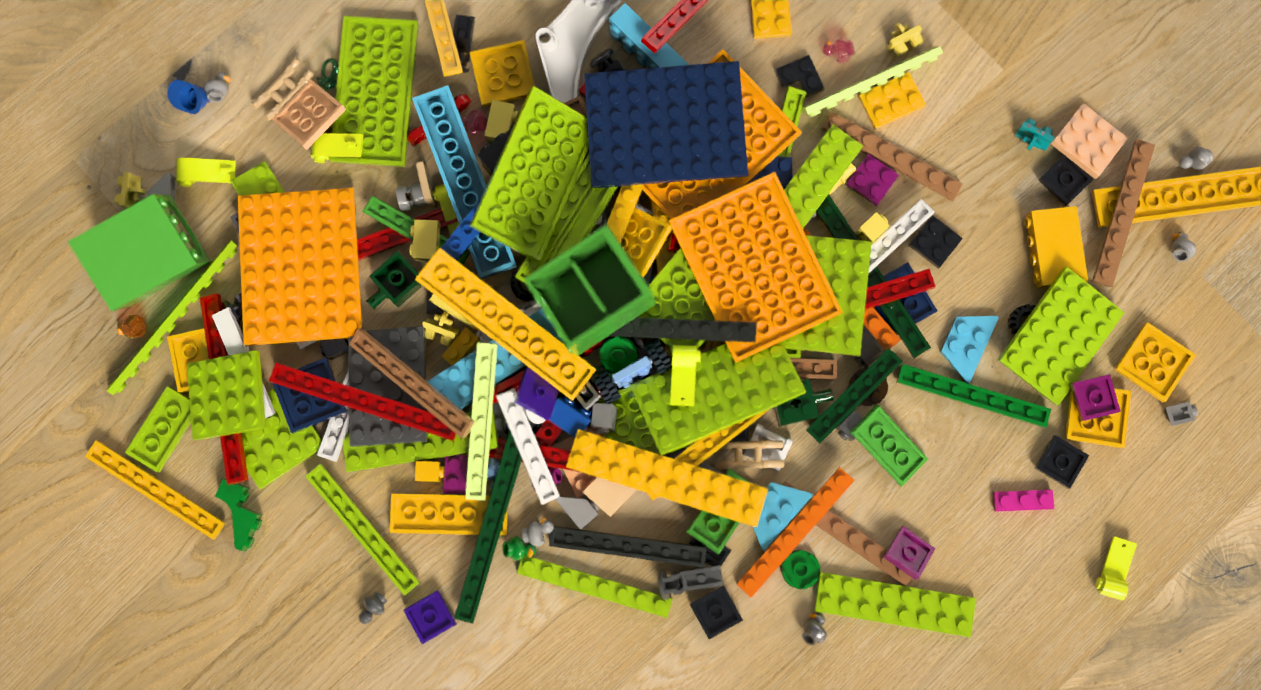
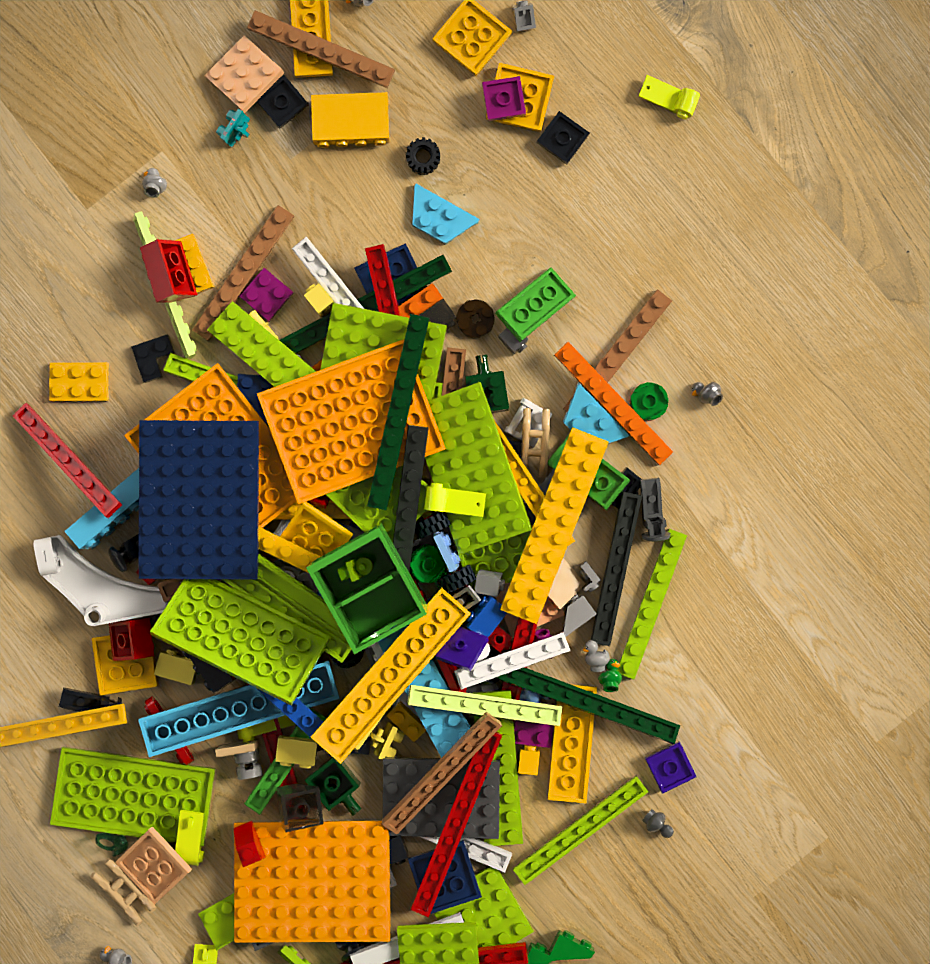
camera: 85 degrees left, 5 degrees up
clear pink animal [460,110,488,133] -> none
black plate [690,585,743,640] -> none
dark green plate [806,348,903,444] -> none
lime plate [814,572,976,637] -> none
clear pink animal [822,39,855,63] -> none
magenta plate [884,526,935,580] -> none
light yellow hips [887,23,923,57] -> none
green plate [896,364,1052,428] -> none
black plate [908,215,963,269] -> none
dark pink plate [993,490,1055,512] -> none
lime plate [997,267,1125,406] -> none
none -> red slope [108,618,154,661]
none -> red slope [140,239,197,303]
none -> light grey animal [142,168,167,198]
none -> red slope [233,821,266,867]
none -> clear smoke slope [276,784,324,833]
none -> lime hips [338,556,373,582]
none -> dark green plate [367,314,430,511]
none -> light grey bracket [579,561,601,592]

